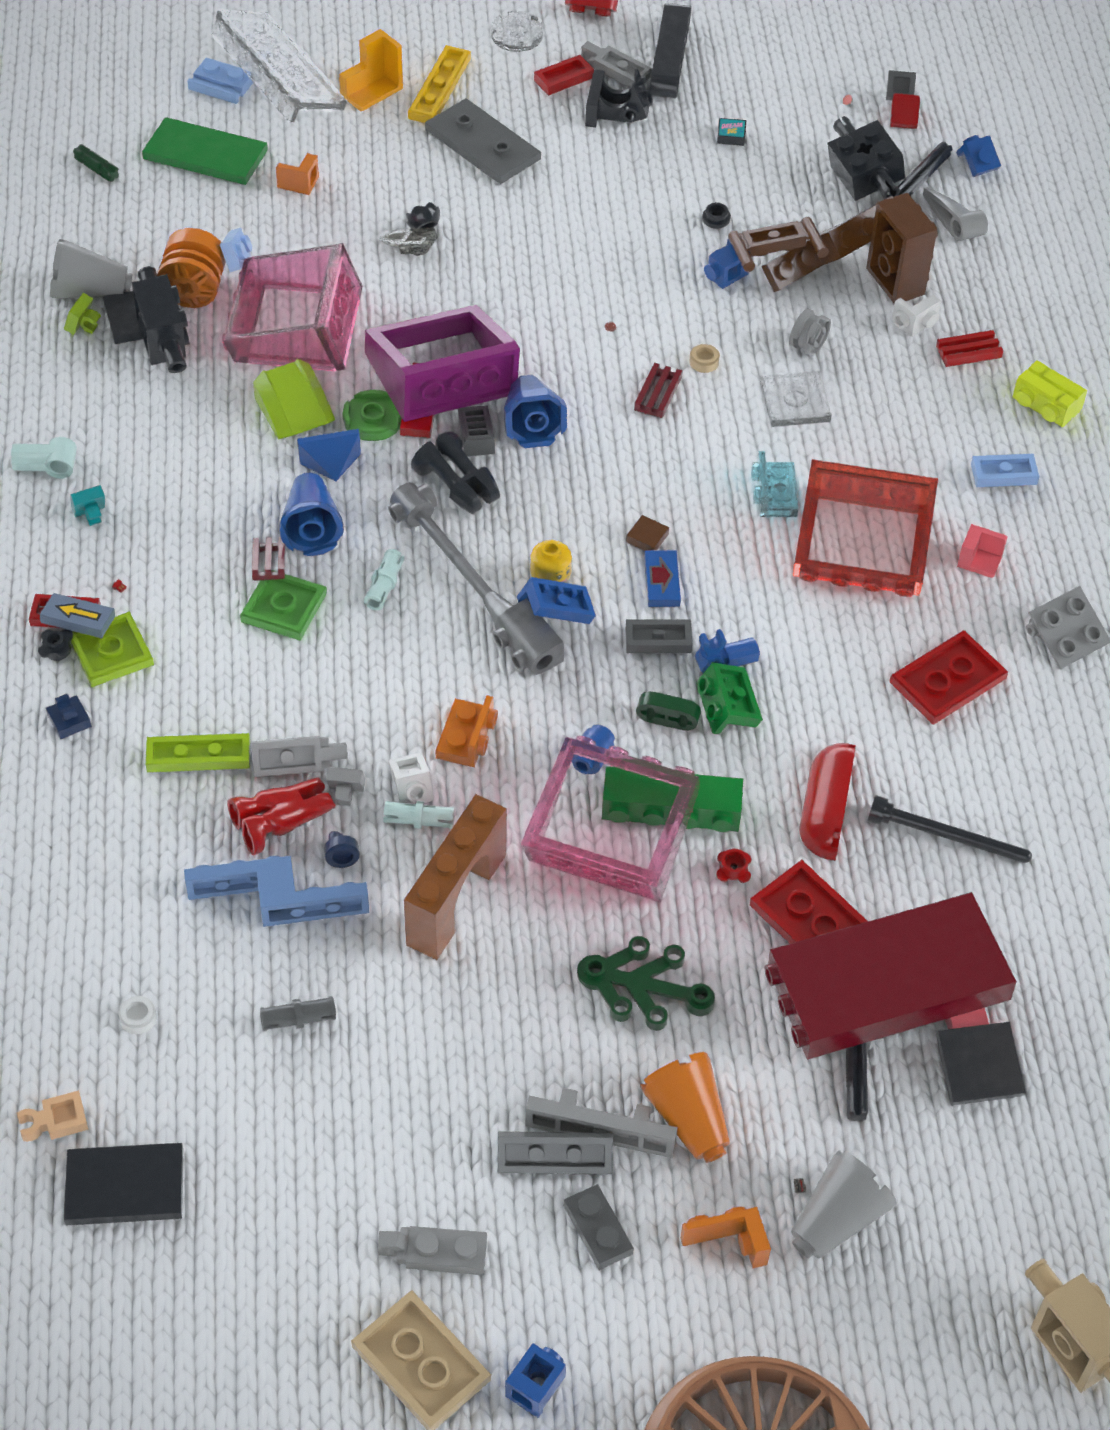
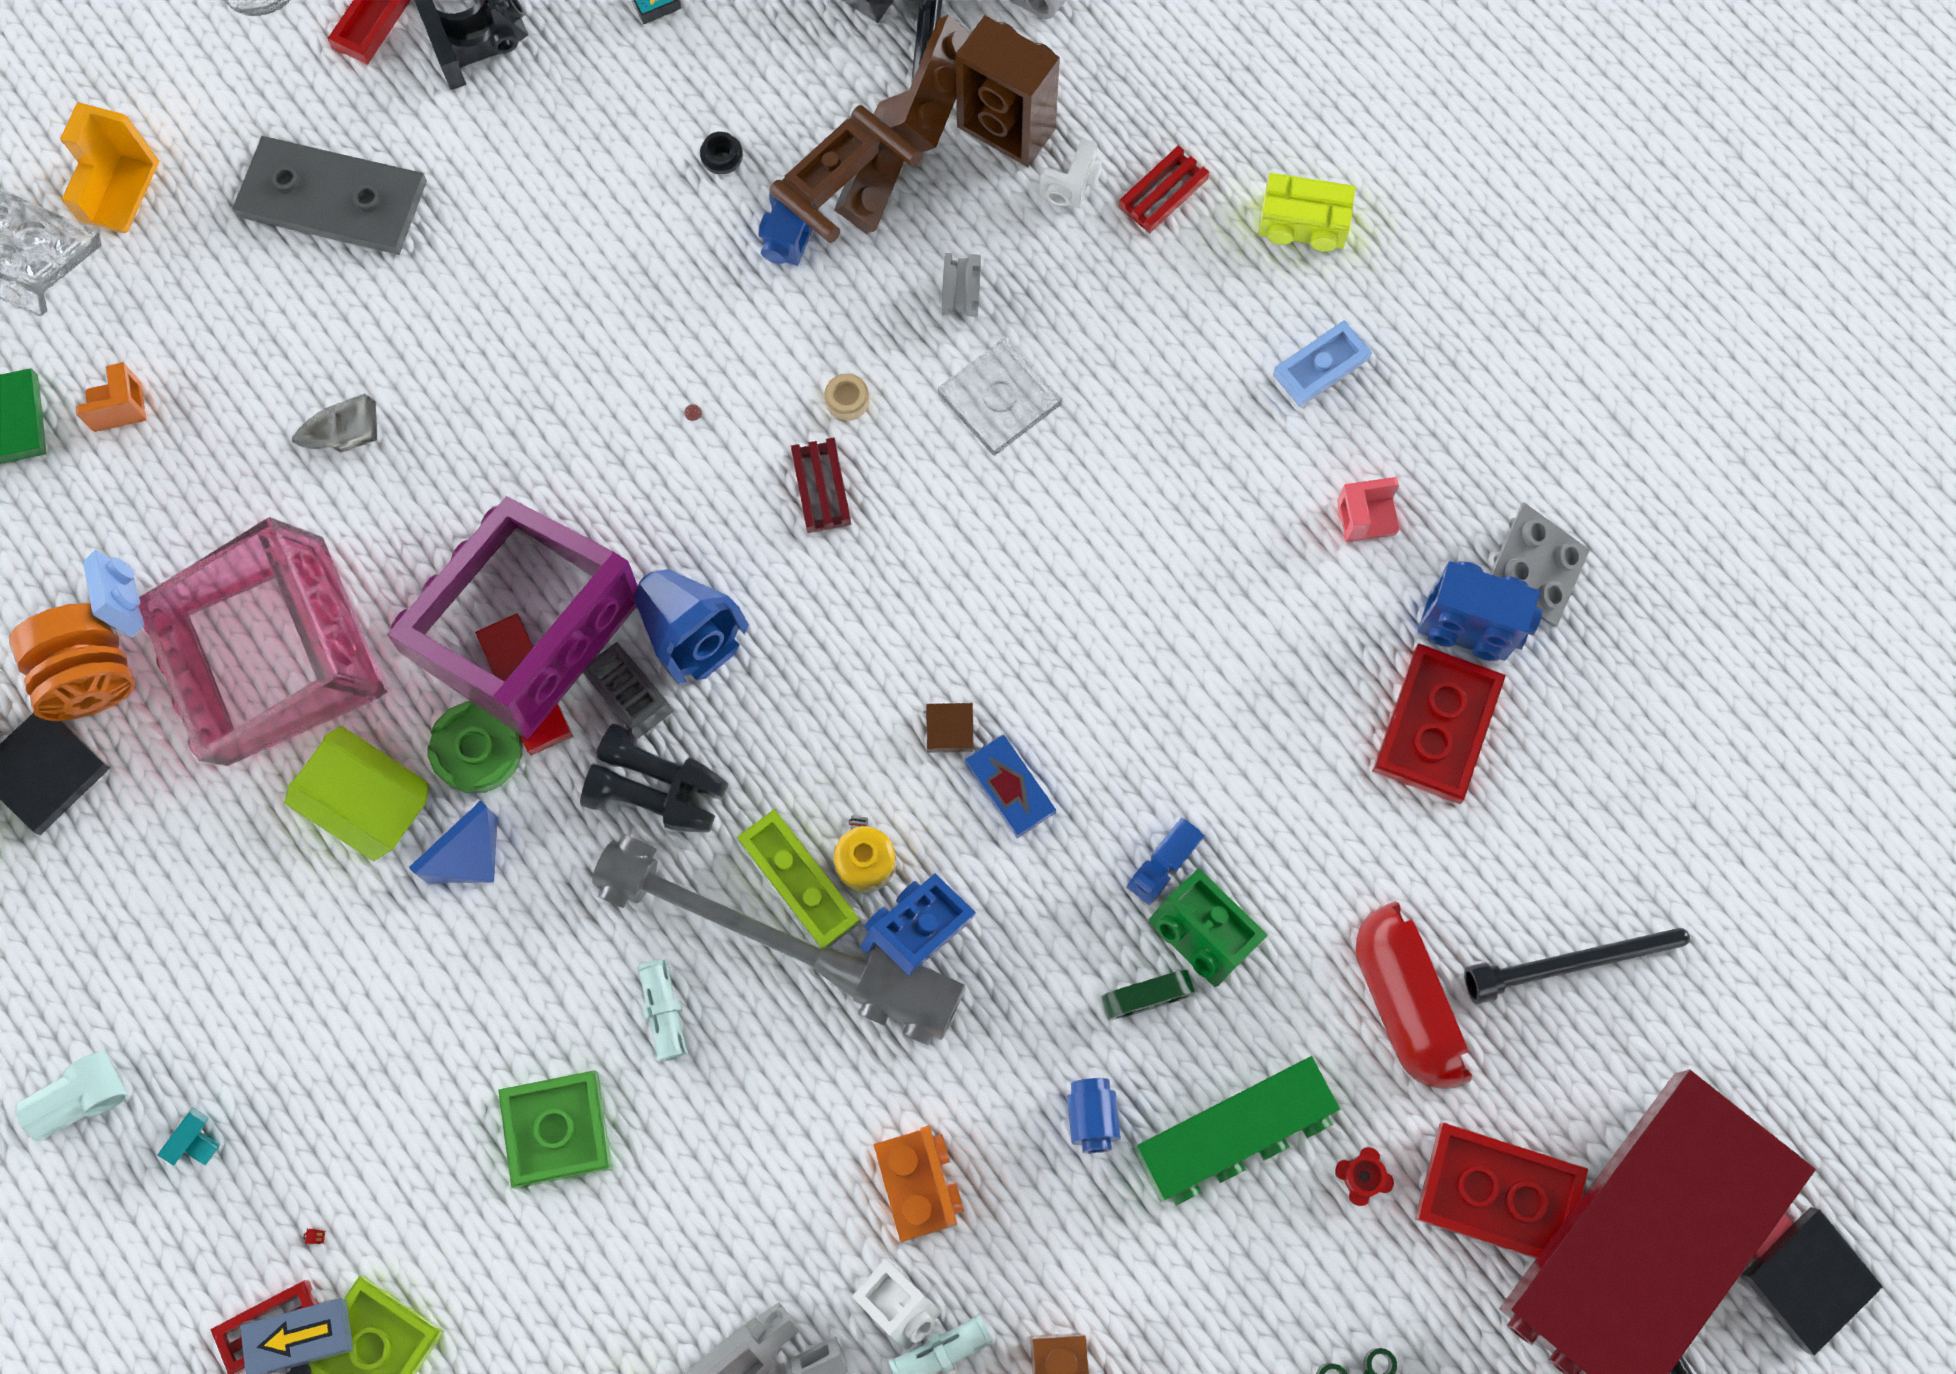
camera: 30 degrees left, 20 degrees up
black brick [132,266,190,373] -> none
tile [252,537,286,581] -> none
blue cone [279,473,344,556] -> none
black plate [406,202,440,232] -> none
yellow tile [408,45,471,123] -> none
clear pink windscreen [521,736,700,903] -> none
dark grey plate [625,619,693,653] -> none
clear light blue bracket [751,451,799,517] -> none
clear red windscreen [792,459,938,597] -> none
none -> lime plate [736,809,862,950]
none -> blue brick [1417,561,1543,661]

